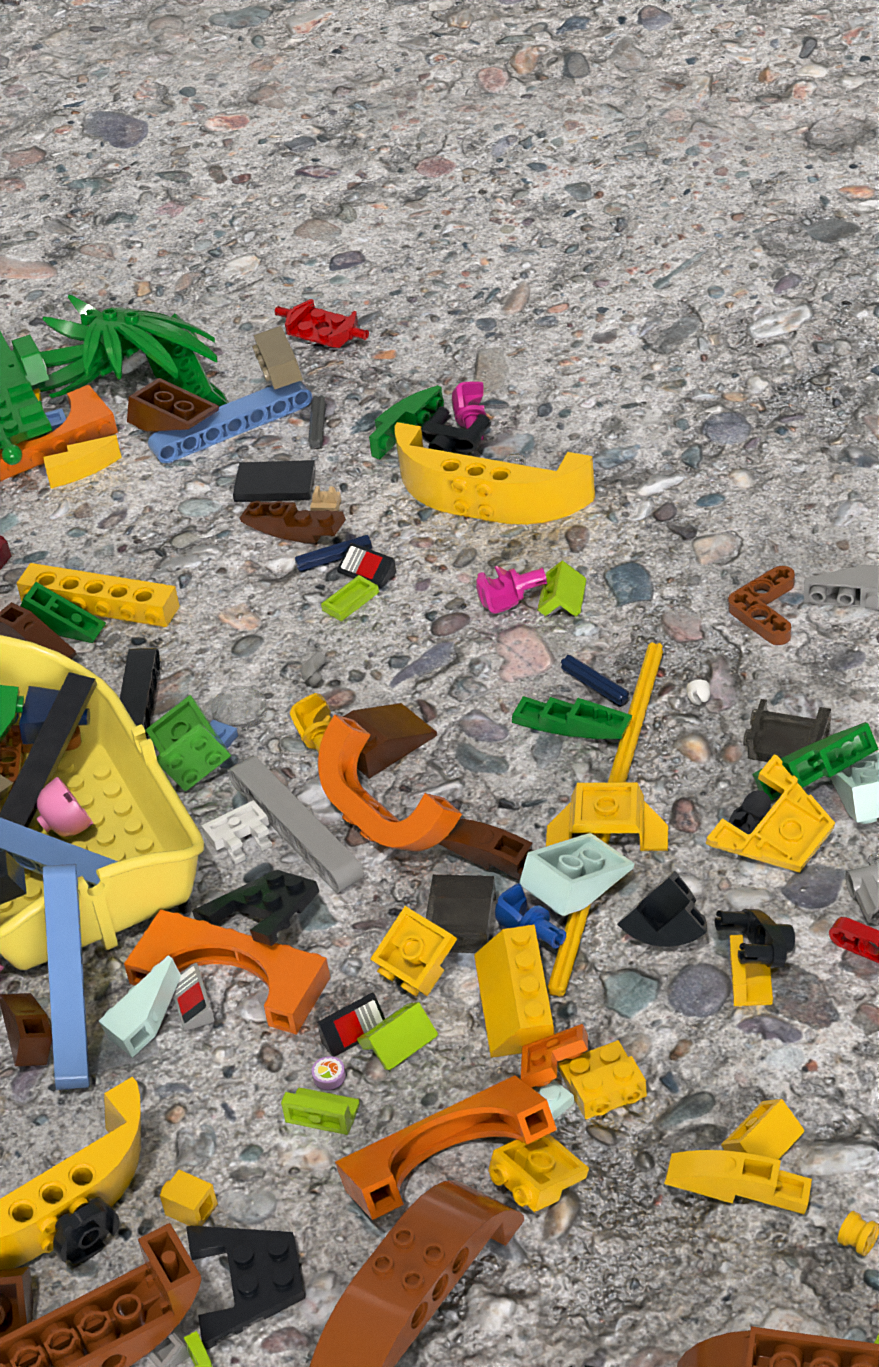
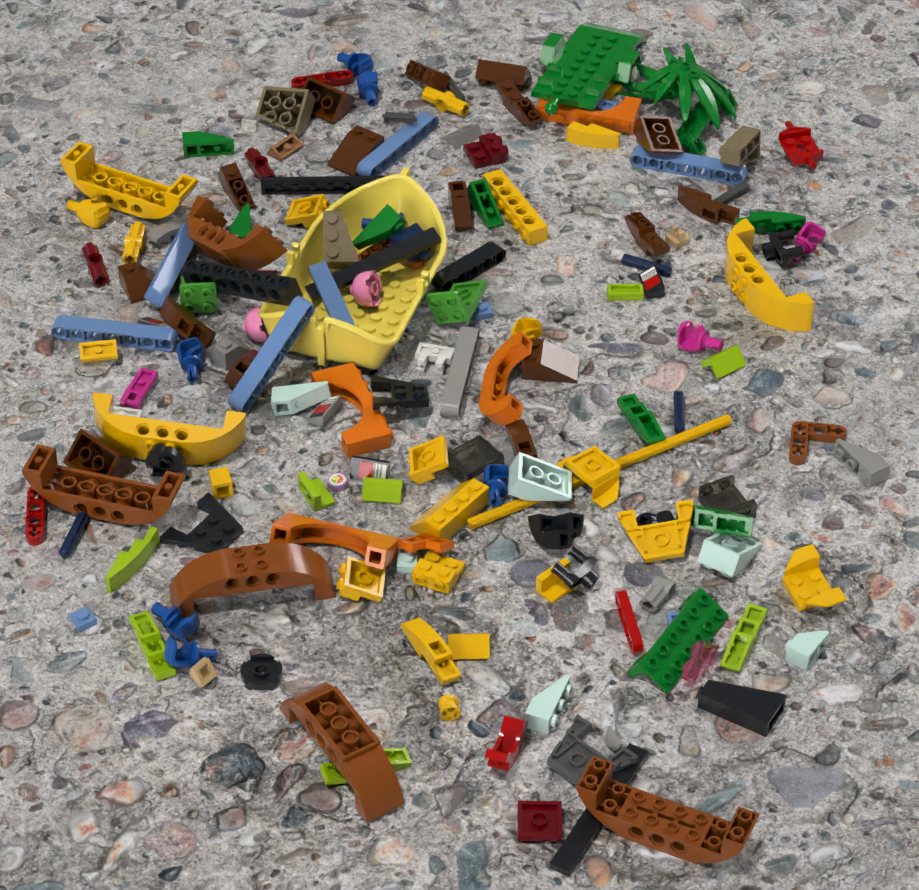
camera: 40 degrees right, 0 degrees up
black tile [233,460,316,502] -> none
white hinge [687,680,710,705] -> none
none -> reddish brown slope [677,185,740,225]

